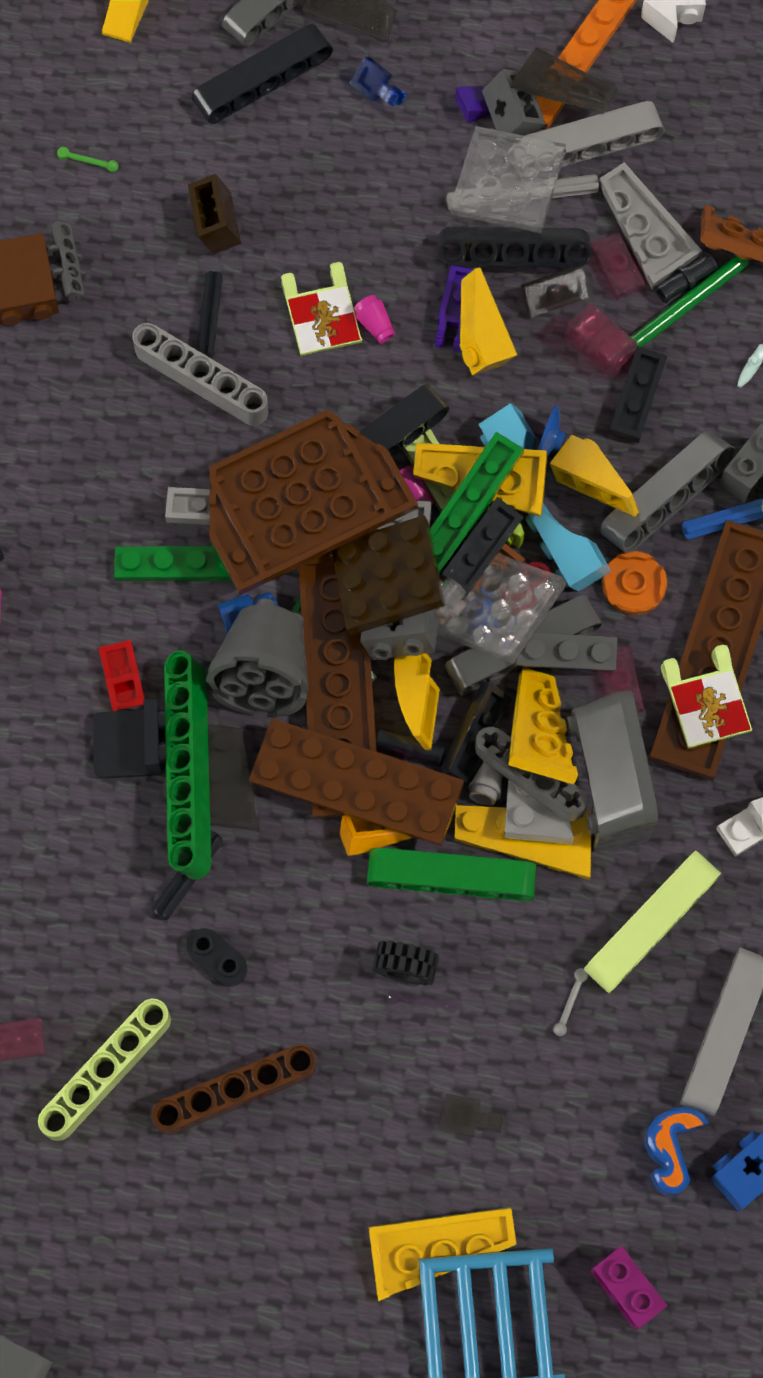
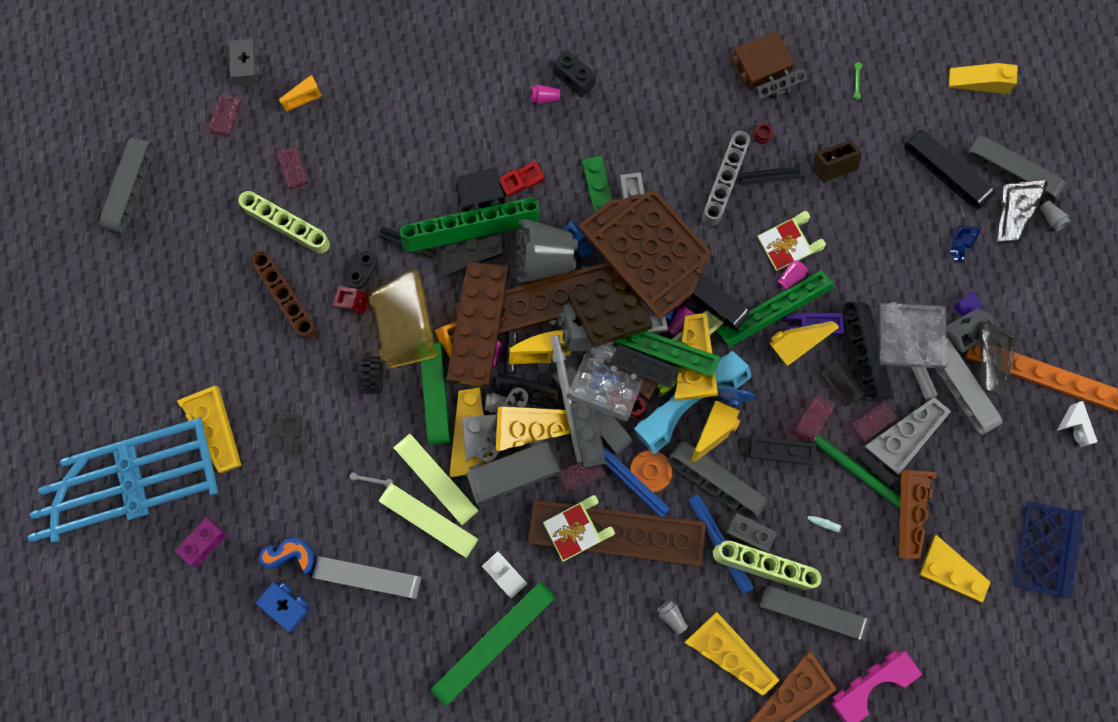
camera: 80 degrees right, 5 degrees up
none -> dark red bracket [332,286,369,315]
none -> clear yellow windscreen [369,269,438,368]
none -> yellowish green beam [393,433,478,525]
none -> light grey bar [550,335,583,463]
none -> blue axle [603,445,669,518]
none -> green plate [716,270,834,348]
none -> dark red plate [753,124,773,144]

